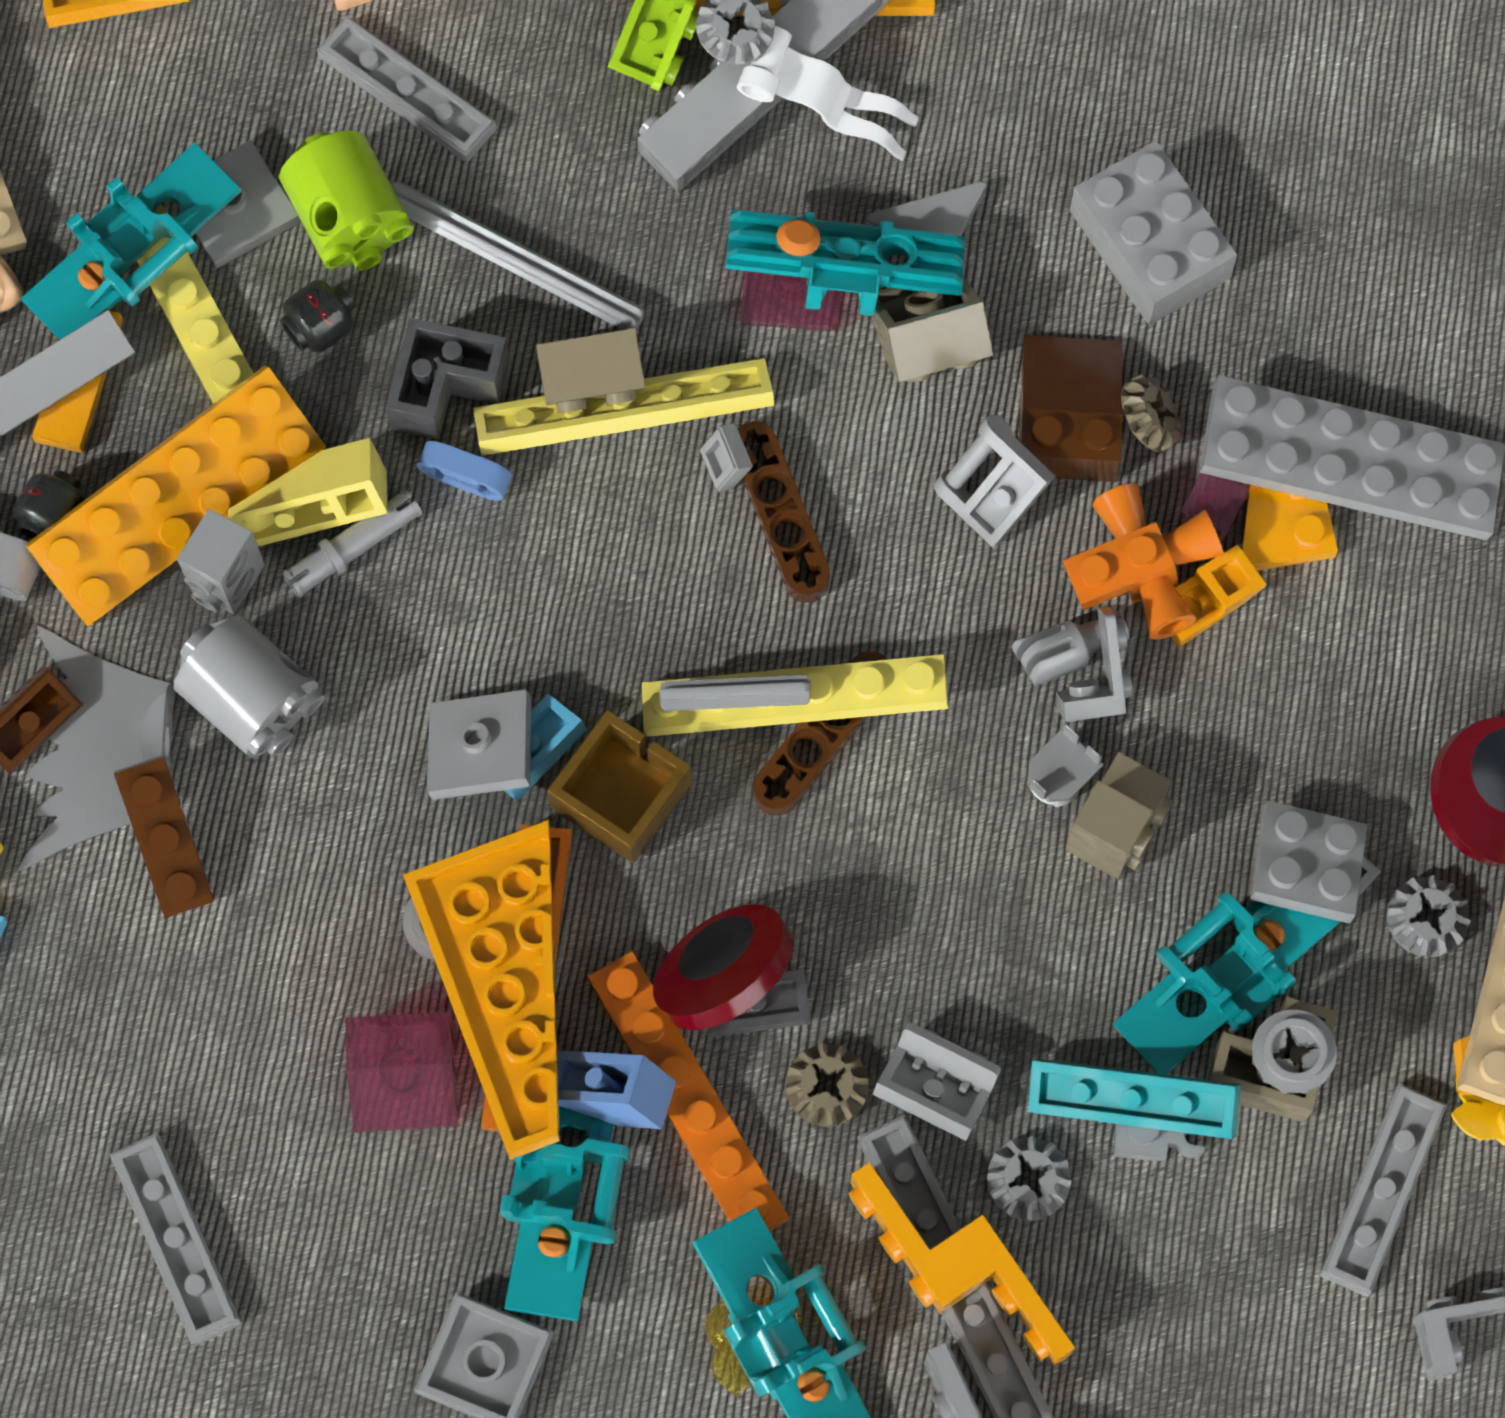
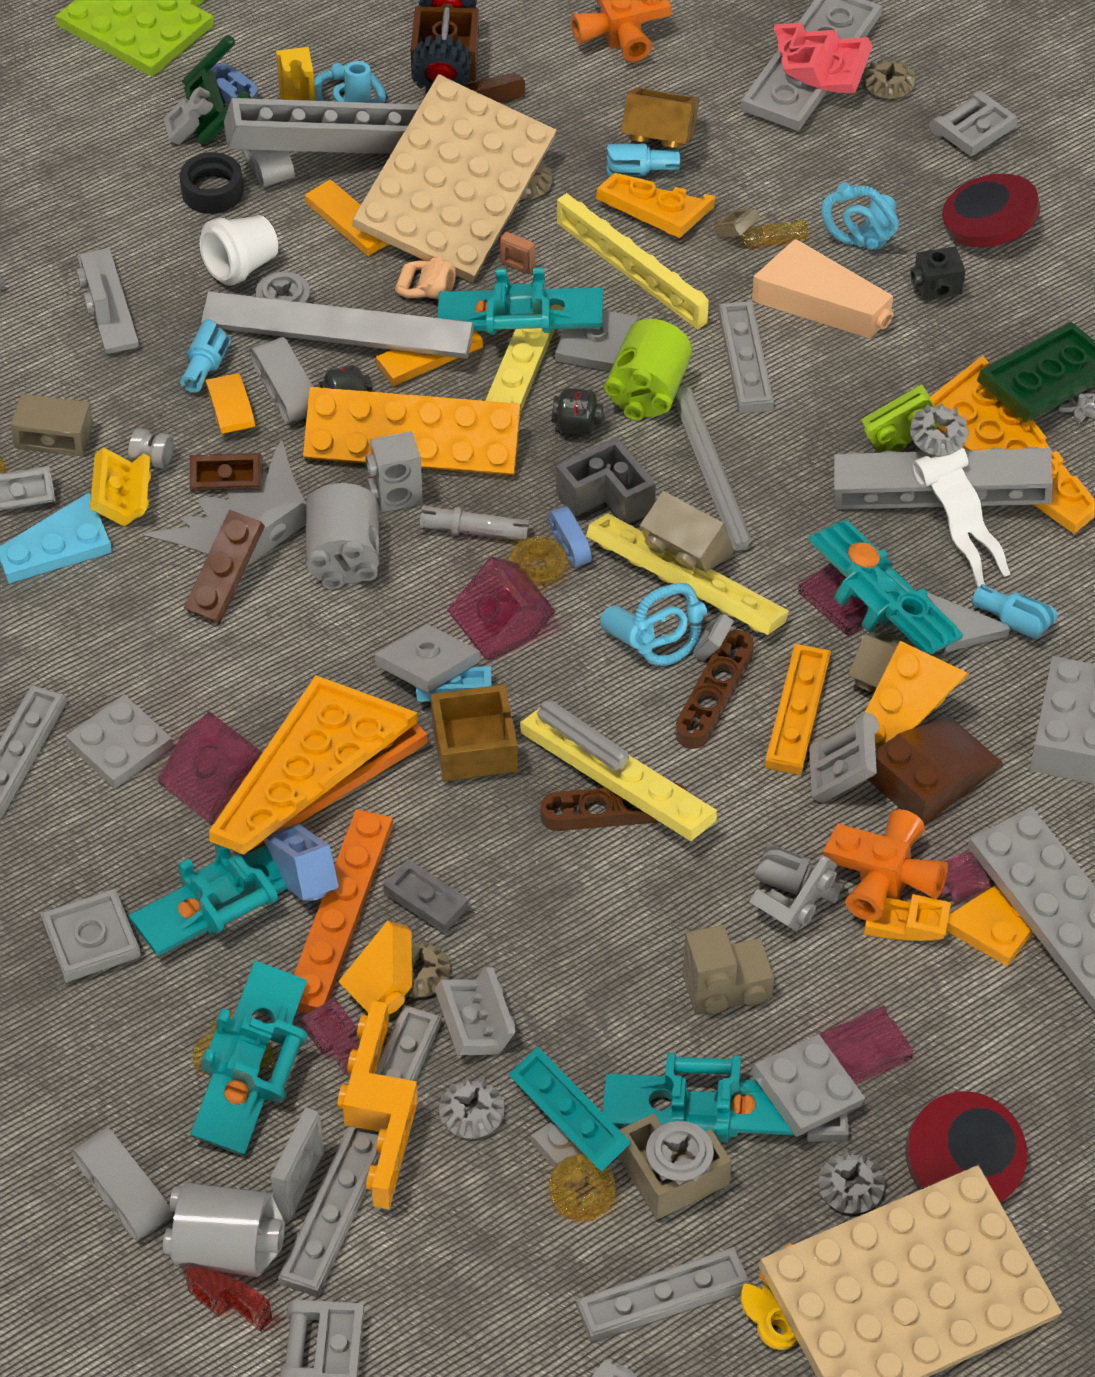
camera: 45 degrees right, 20 degrees down
light yellow slope [228,438,388,547] -> none
dark red piece [653,904,794,1030] -> none
light grey piece [1028,724,1104,807] -> none
dark tan gear [1121,374,1182,452] -> none
none -> light grey plate [66,694,173,789]
none -> clear pink plate [300,998,359,1074]
none -> light orange slope [338,920,412,1016]
none -> clear pink slope [447,556,556,660]
none -> nougat tile [500,231,535,274]
none -> clear yellow gear [509,537,567,586]
none -> clear yellow gear [549,1154,615,1221]
none -> light yellow plate [557,193,709,330]
none -> medium azure piece [600,582,707,666]
none -> light orange tile [765,644,831,775]
none -> clear pink plate [815,1006,914,1084]
none -> light orange wing [865,641,970,750]
none -> medium azure arm [972,584,1058,640]

